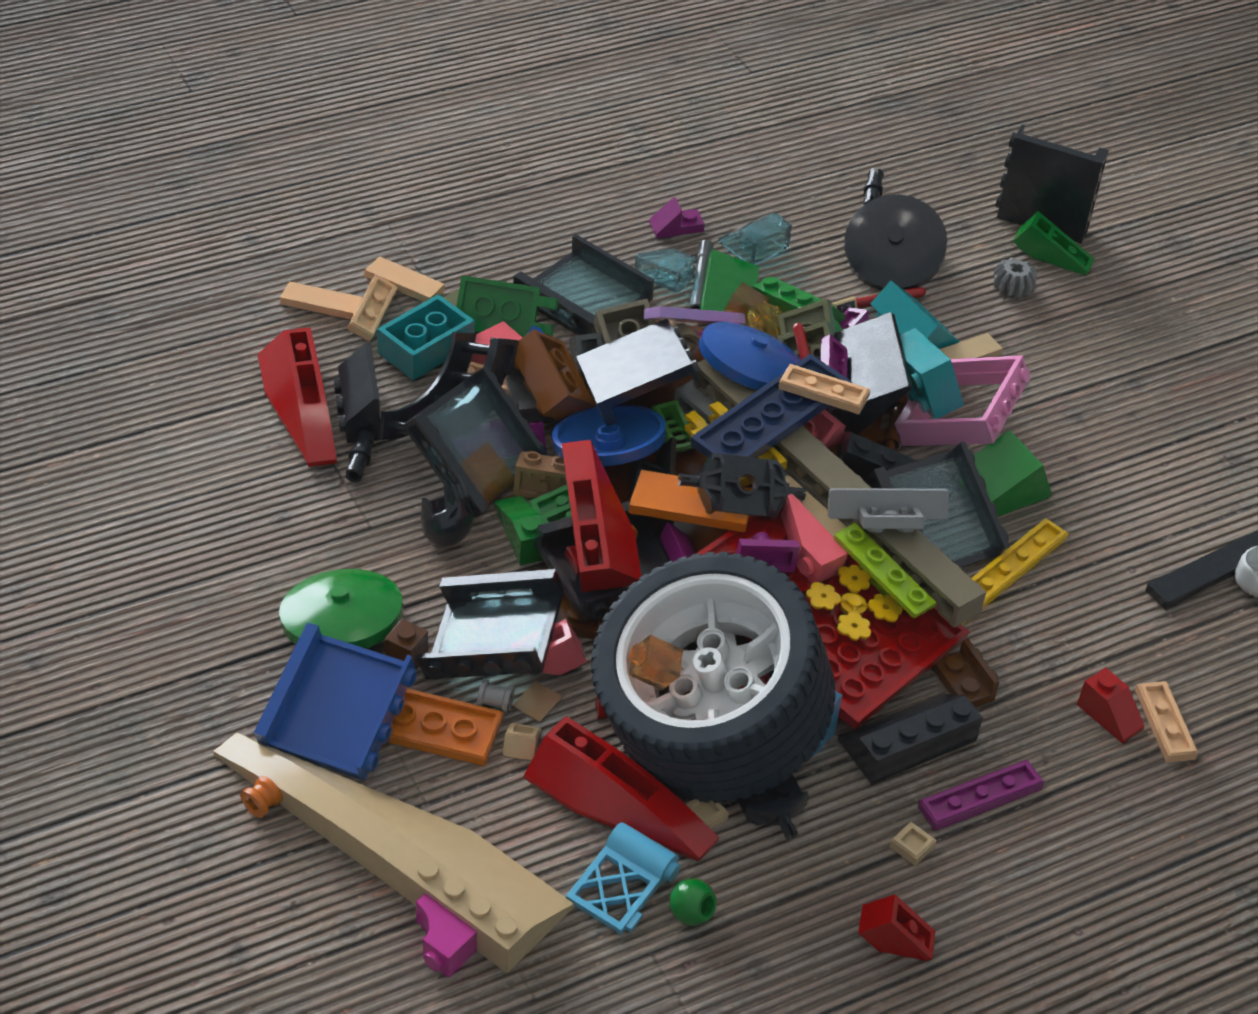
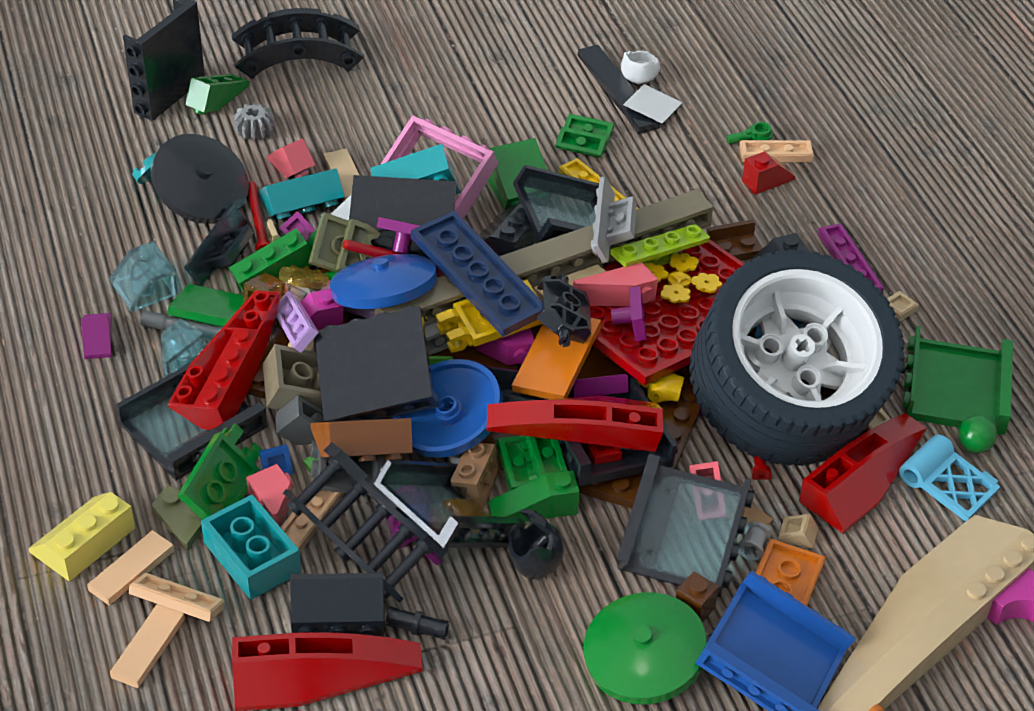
camera: 80 degrees left, 0 degrees up
clear orange brick [629,635,683,690] -> none
light nougat tile [779,364,870,414] -> none
red slope [858,894,936,961] -> none
black pin [863,168,884,205] -> none
none -> light yellow slope [28,492,135,582]
none -> red wedge [168,290,281,430]
none -> black bracket [184,204,254,286]
none -> black fence [232,8,364,79]
none -> coral slope [266,138,315,178]
none -> green slope [555,113,614,158]
none -> white sticker [623,84,682,123]
none -> green plate [726,122,773,144]
none -> green panel [902,326,1013,435]

